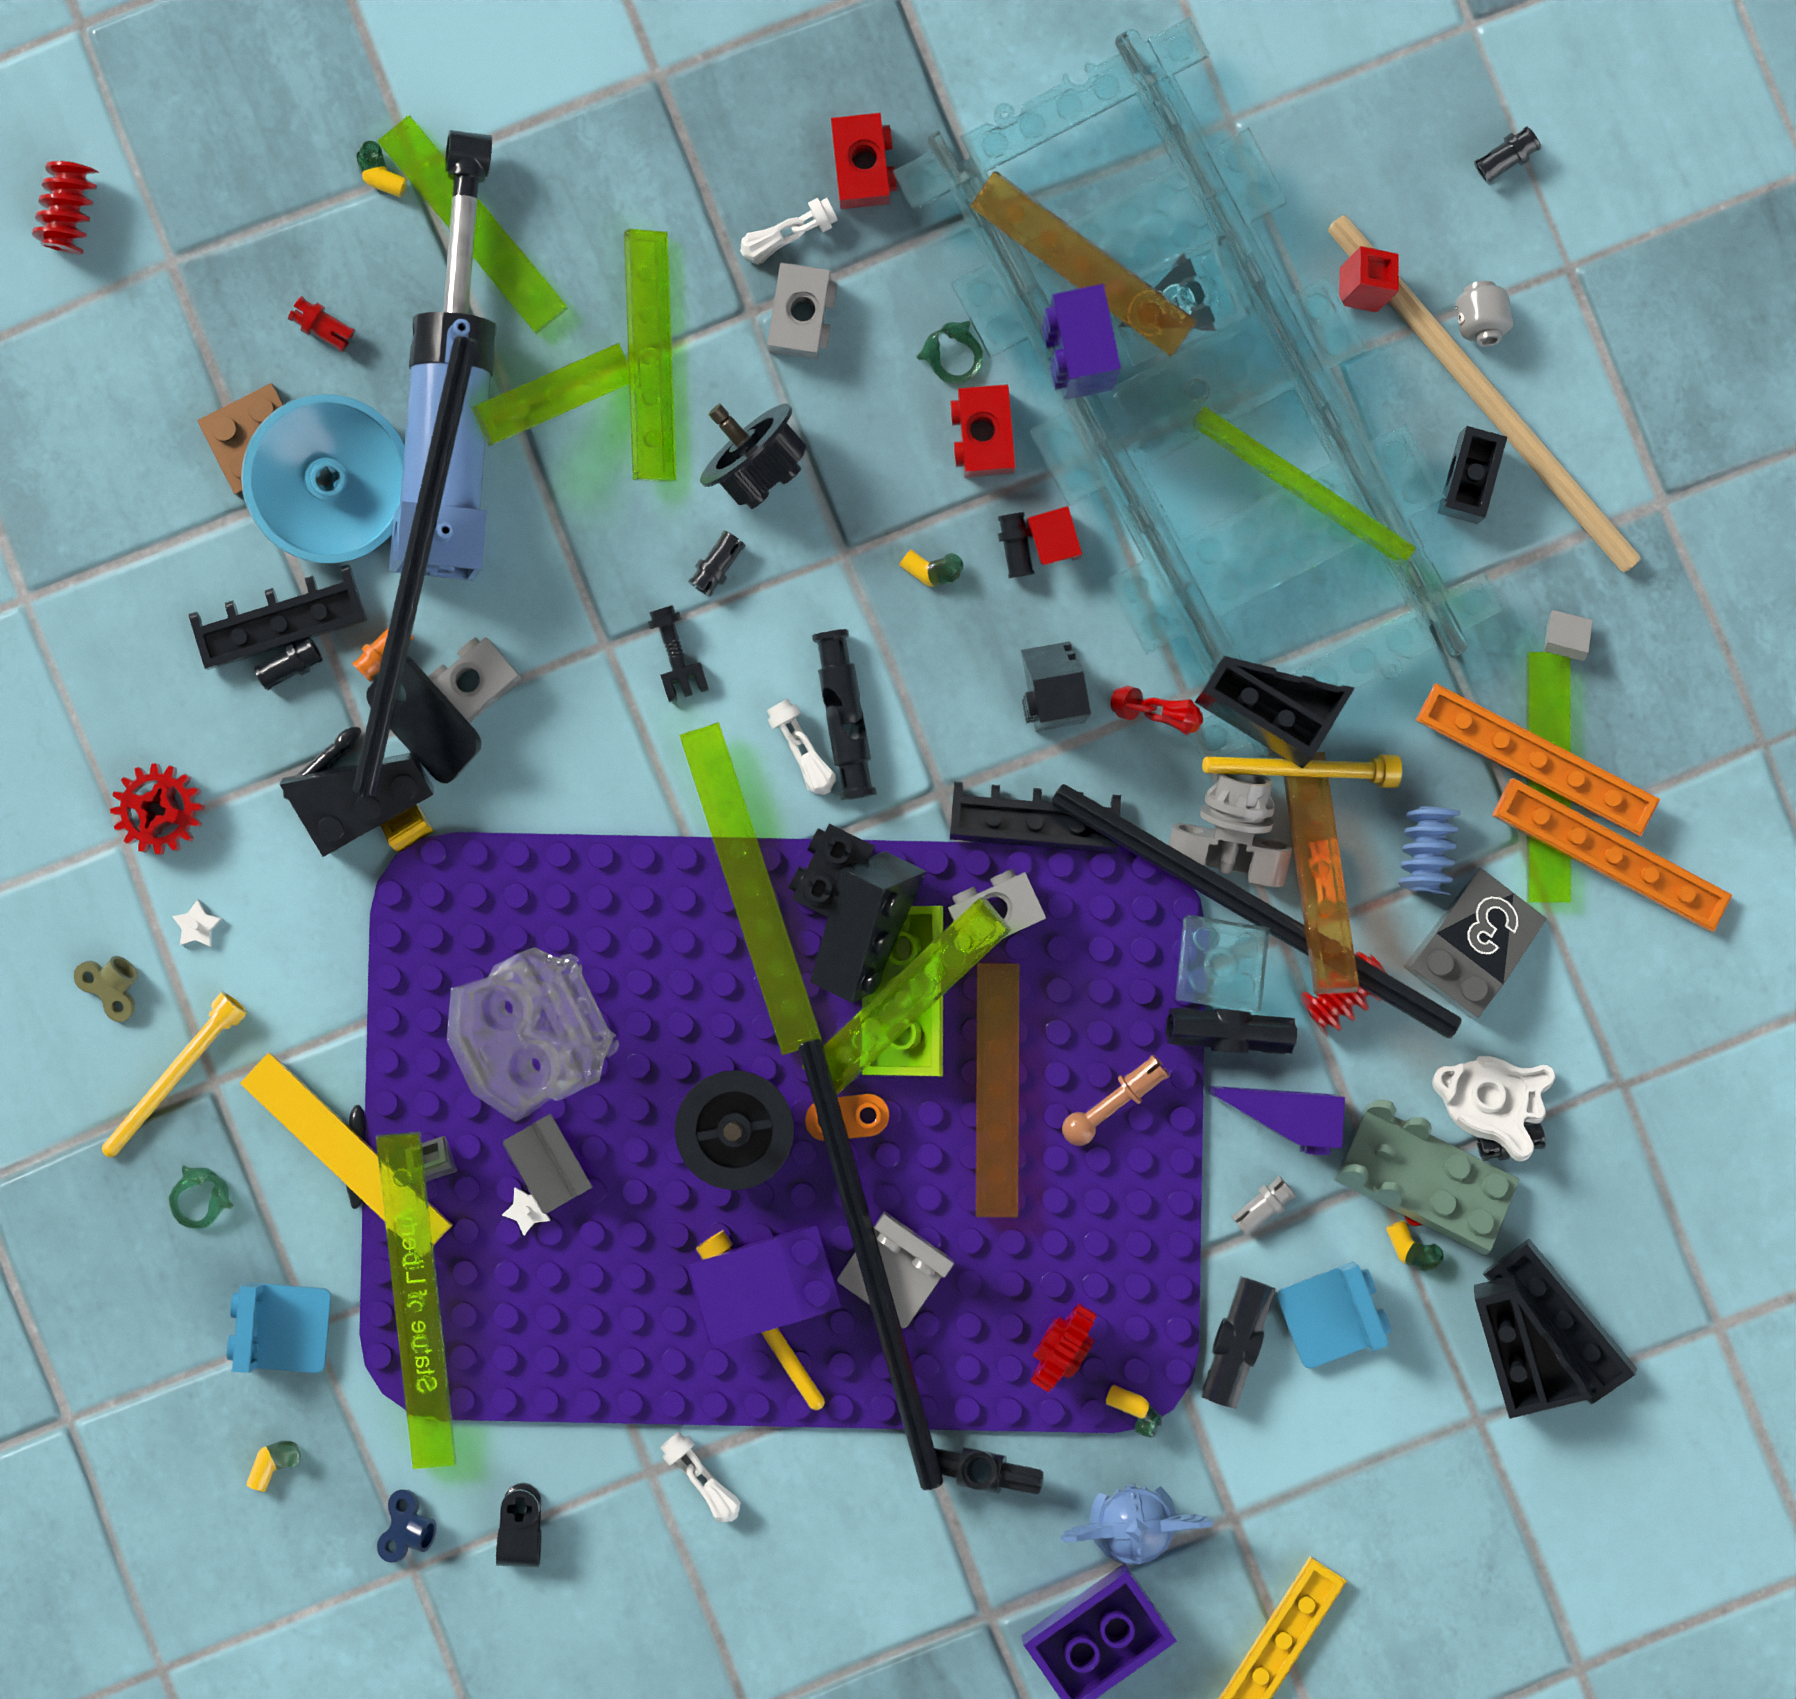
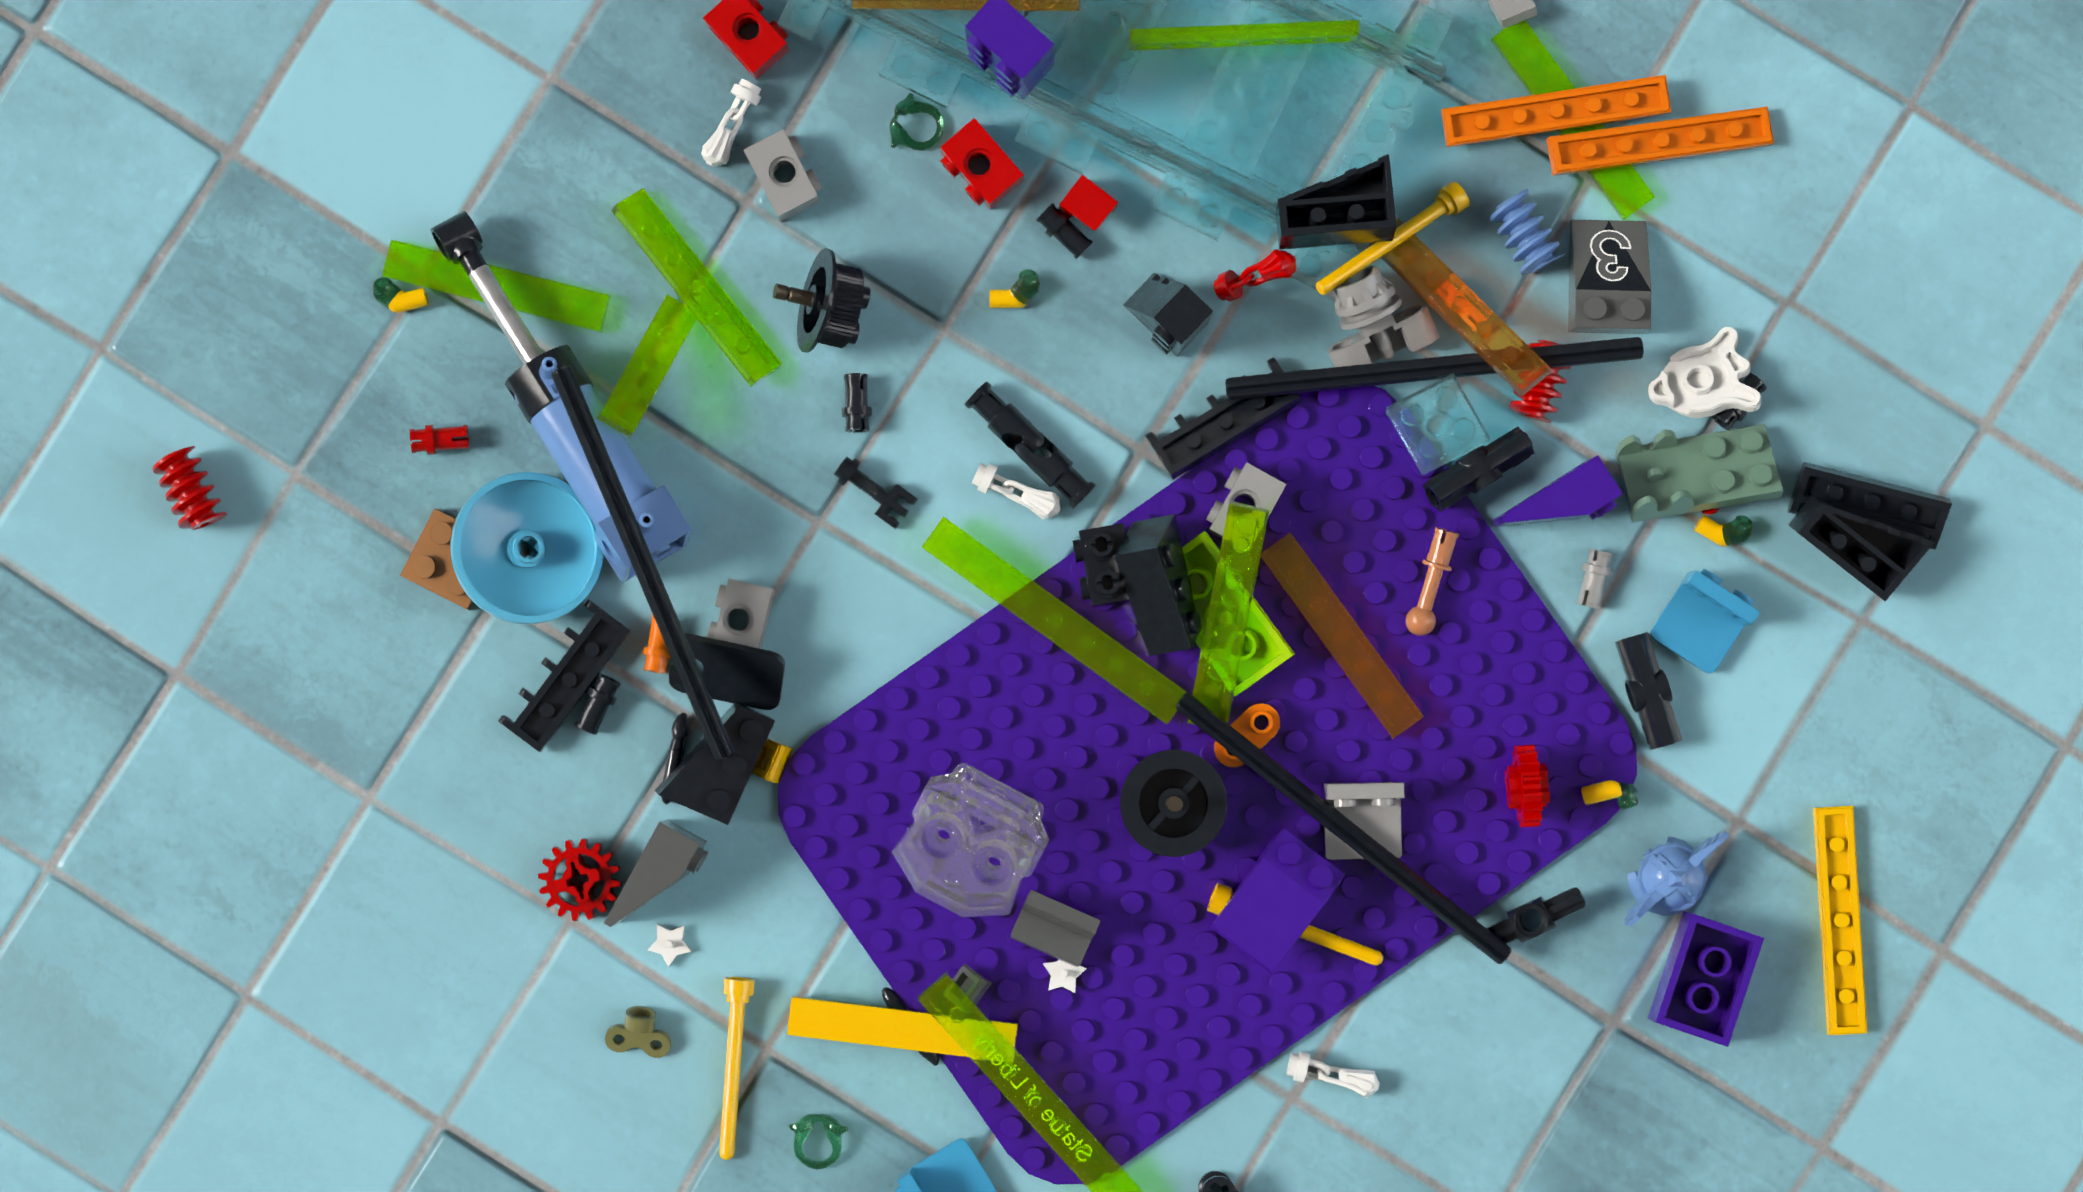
camera: 35 degrees left, 0 degrees up
none -> dark grey slope [604,819,708,927]

